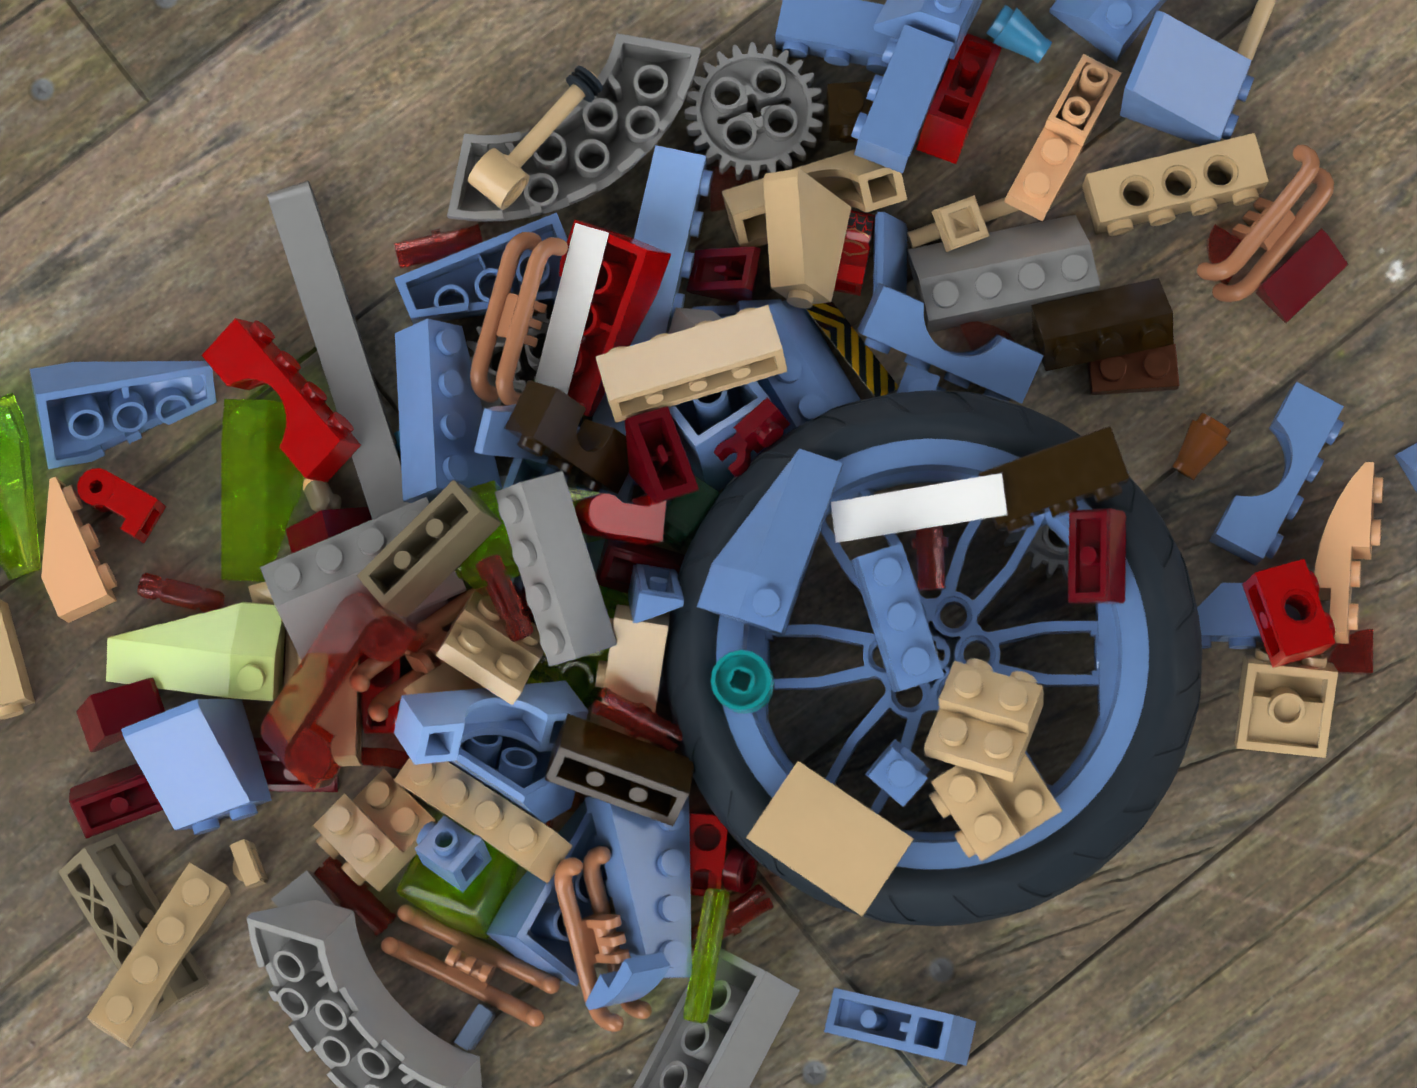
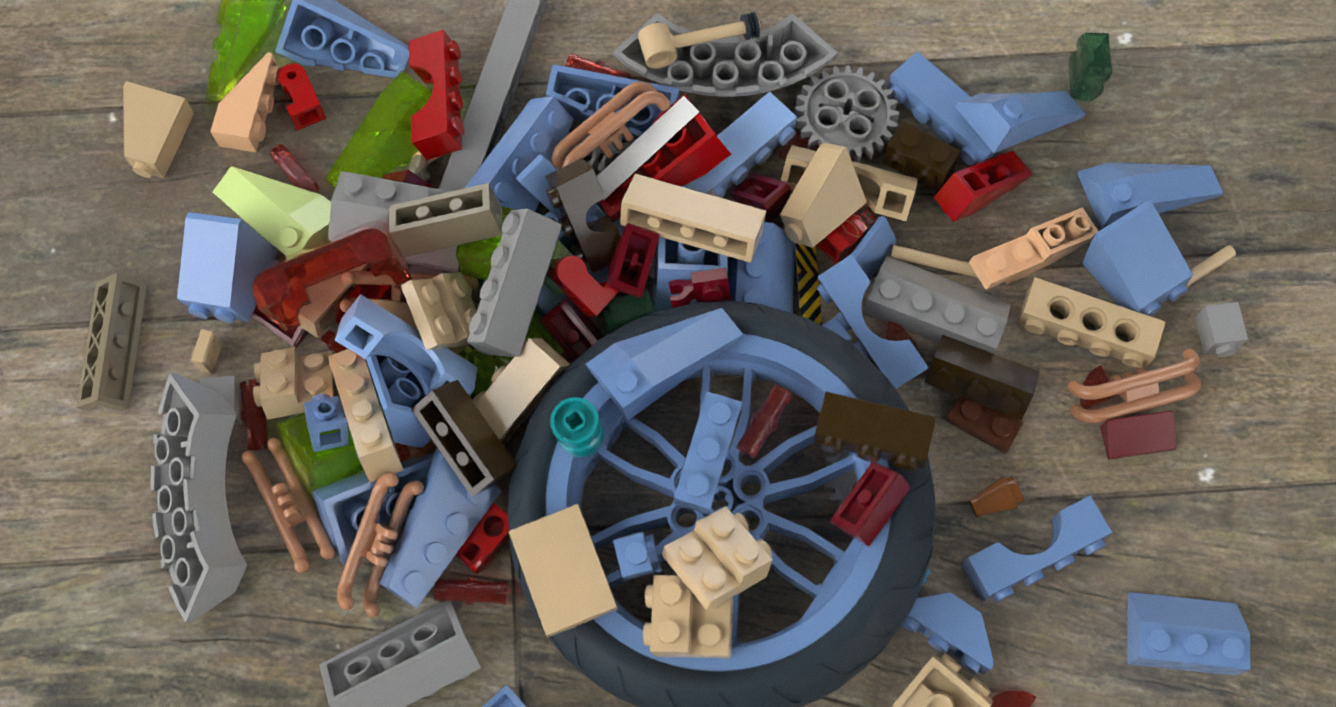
camera: 30 degrees right, 10 degrees down
dark red slope [69,763,163,839] -> none
dark red slope [76,678,165,752] -> none
tan arch [87,862,231,1048] -> none
sand blue tile [454,1003,496,1051] -> none
clear red axle [476,554,534,642] -> none
medium blue slope [585,952,671,1010] -> none
clear red pin [592,687,683,752] -> none
medium blue slope [628,563,684,623] -> none
clear neon green axle [683,888,730,1024] -> none
dark red tile [723,846,758,893] -> none
white sticker [831,473,1007,543] -> none
medium blue brick [851,24,954,173] -> none
tan tile [931,195,989,252] -> none
dark azure cone [986,5,1052,64] -> none
red brick [1242,559,1336,668] -> none
light nougat slope [1314,462,1384,644] -> none
none -> light grey brick [1195,302,1248,357]

